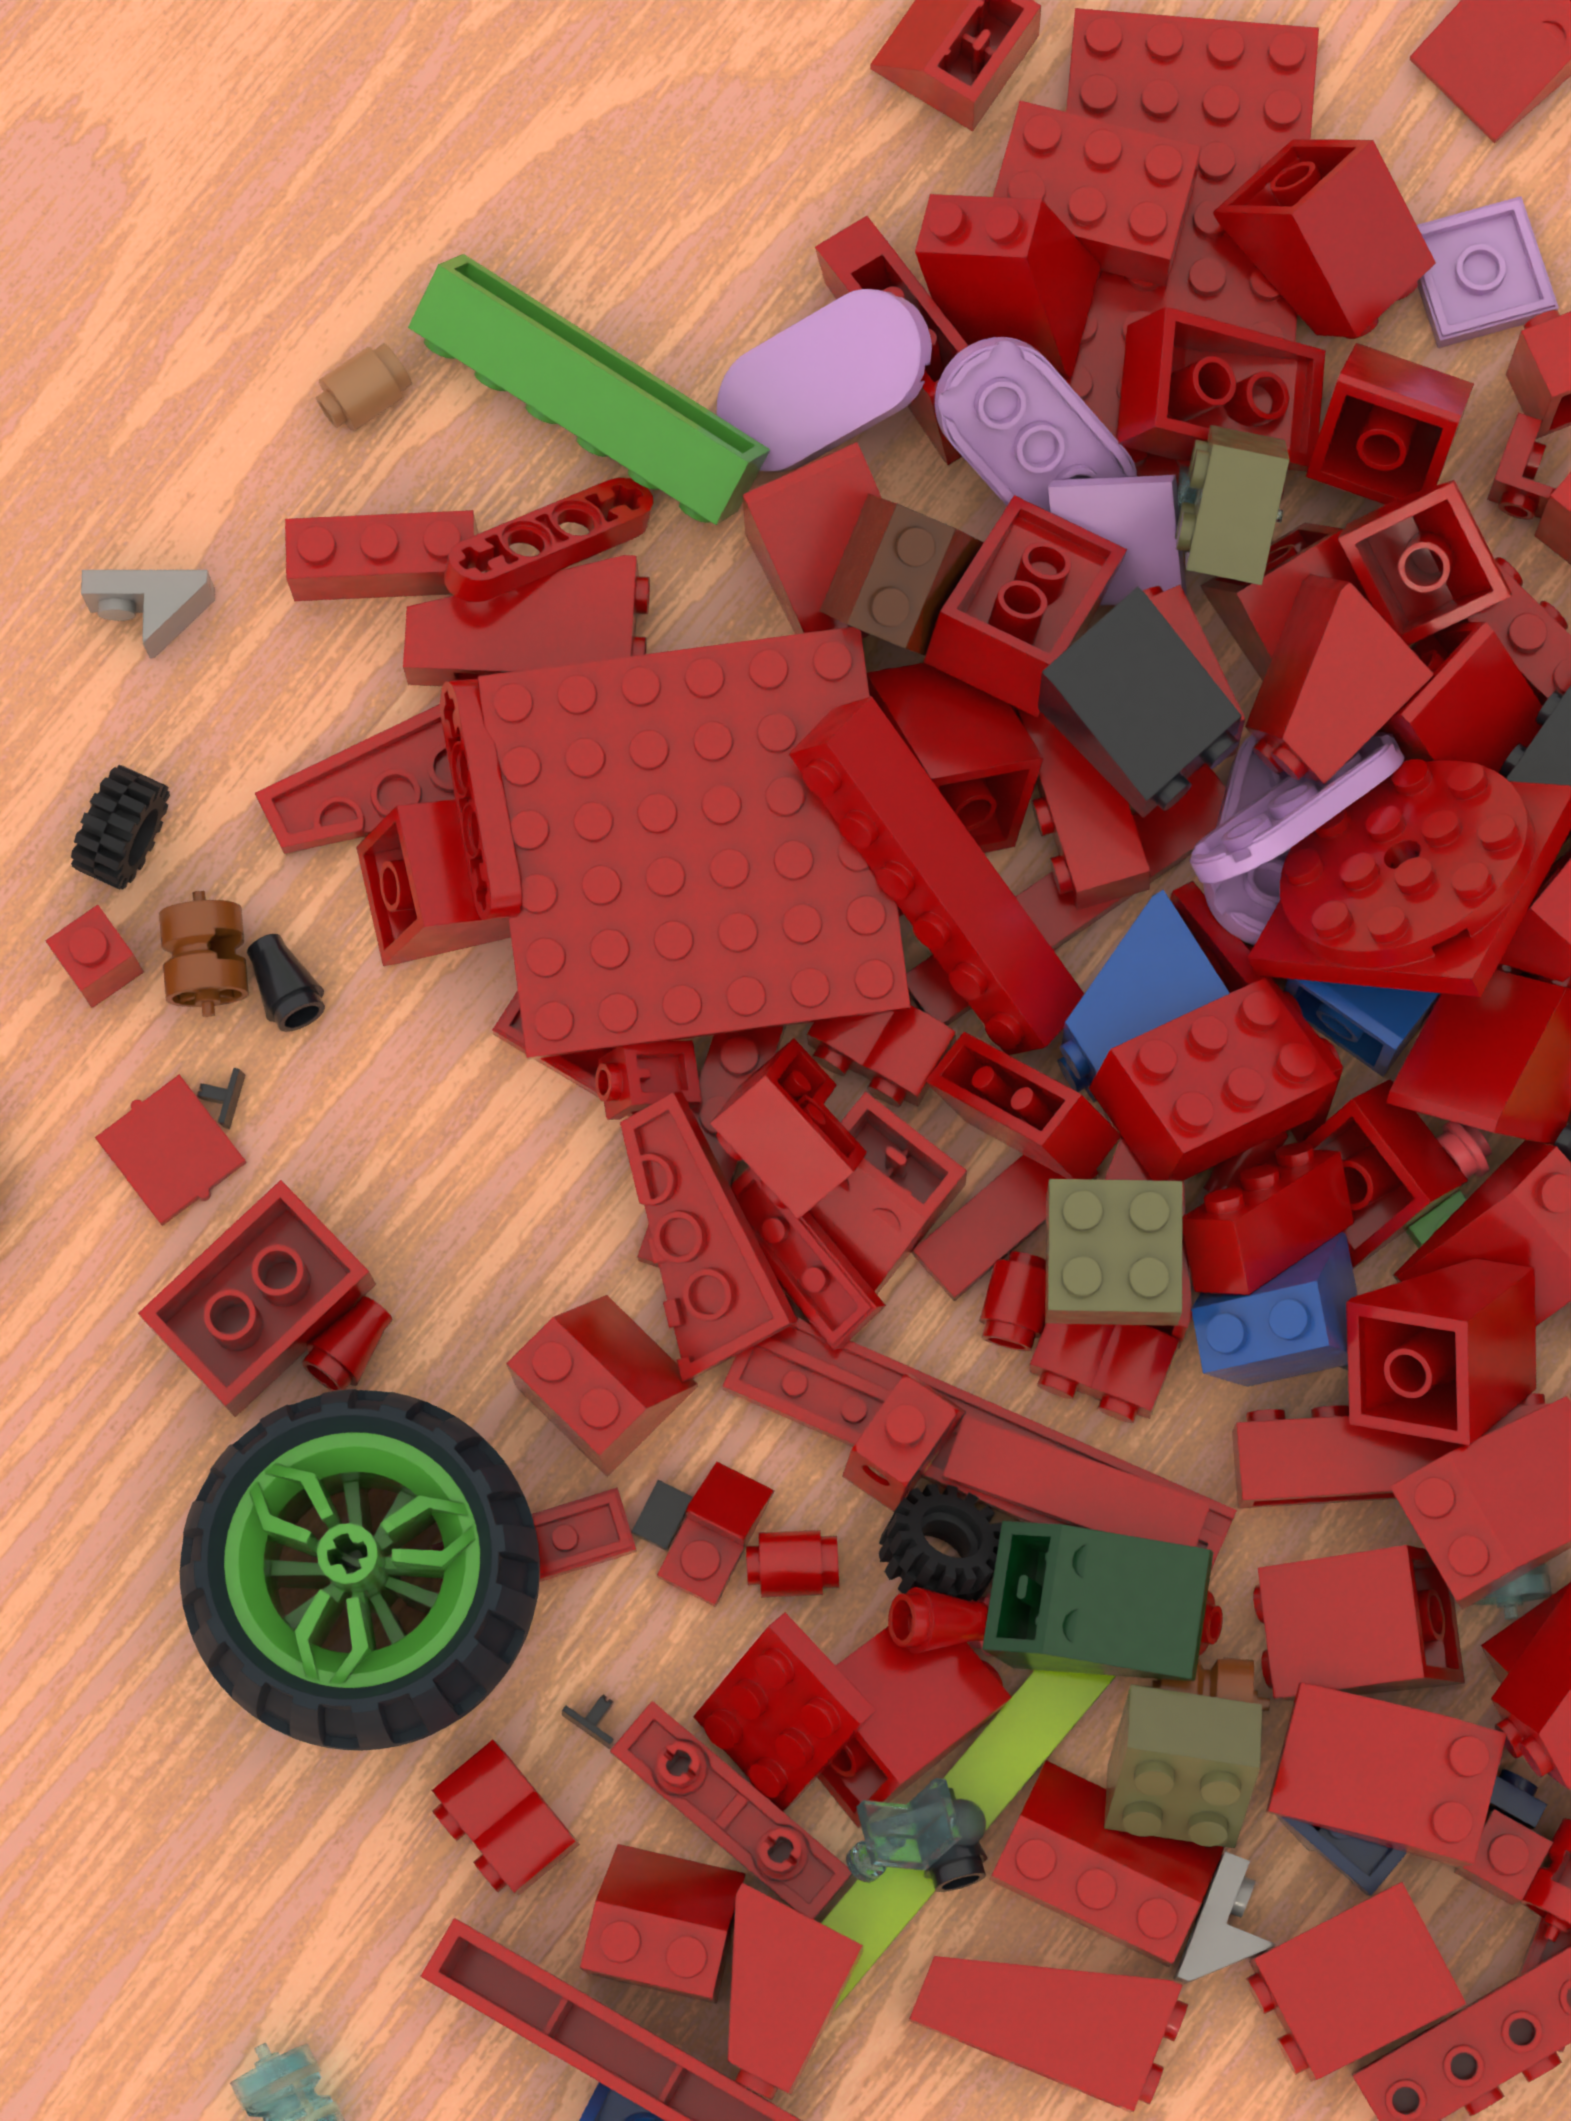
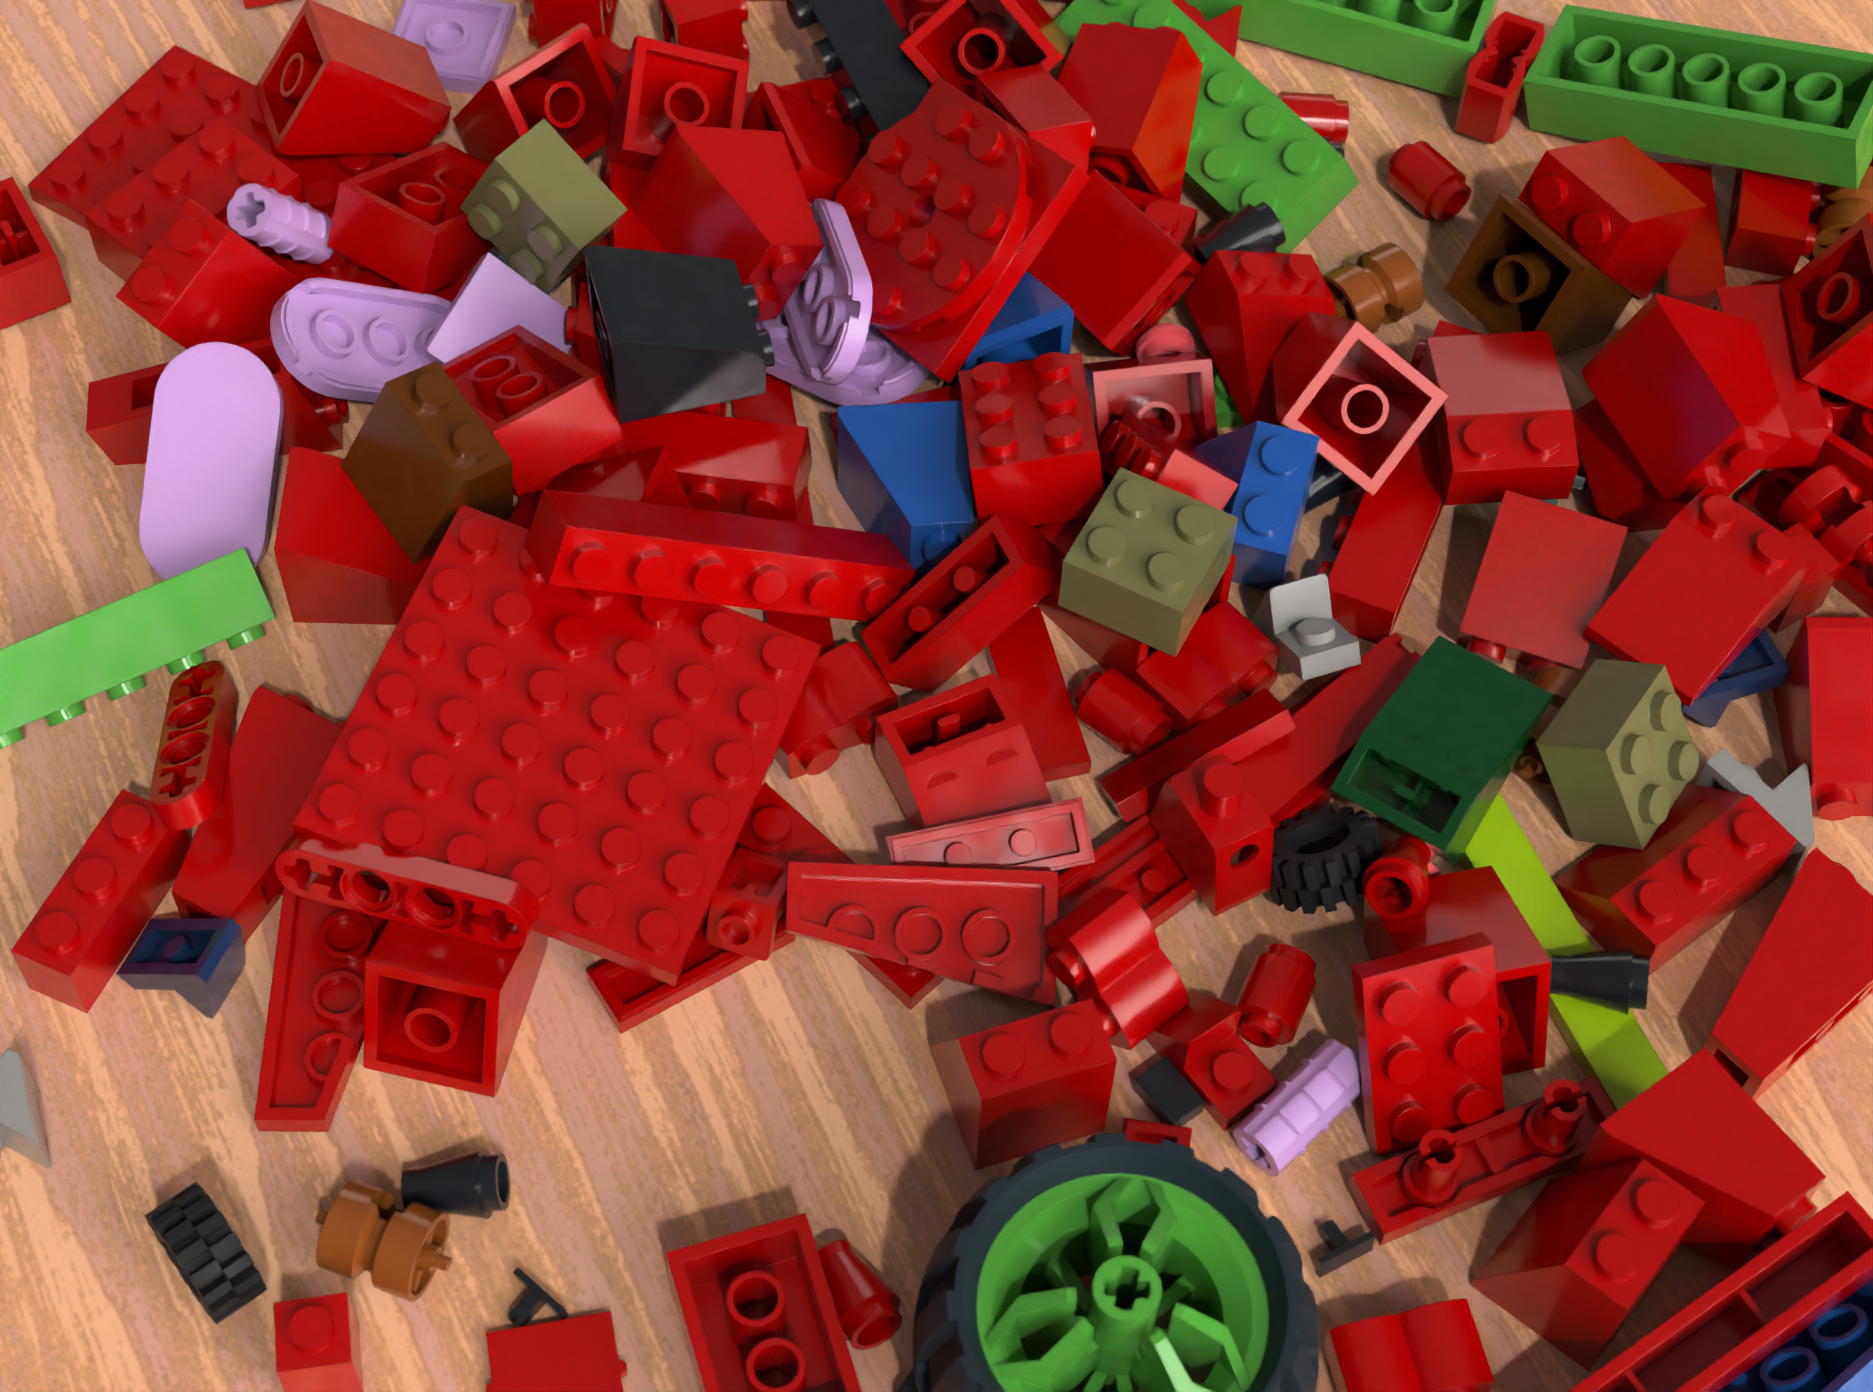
camera: 70 degrees left, 20 degrees down
red brick [710,1038,867,1219] -> none
clear light blue piece [846,1778,986,1883] -> none
none -> dark blue slope [116,918,245,1019]
none -> lavender axle [227,183,334,264]
none -> red brick [1045,887,1189,1050]
none -> red tile [1098,688,1296,822]
none -> lavender axle [1233,1039,1362,1176]
none -> light grey slope [1251,573,1361,681]

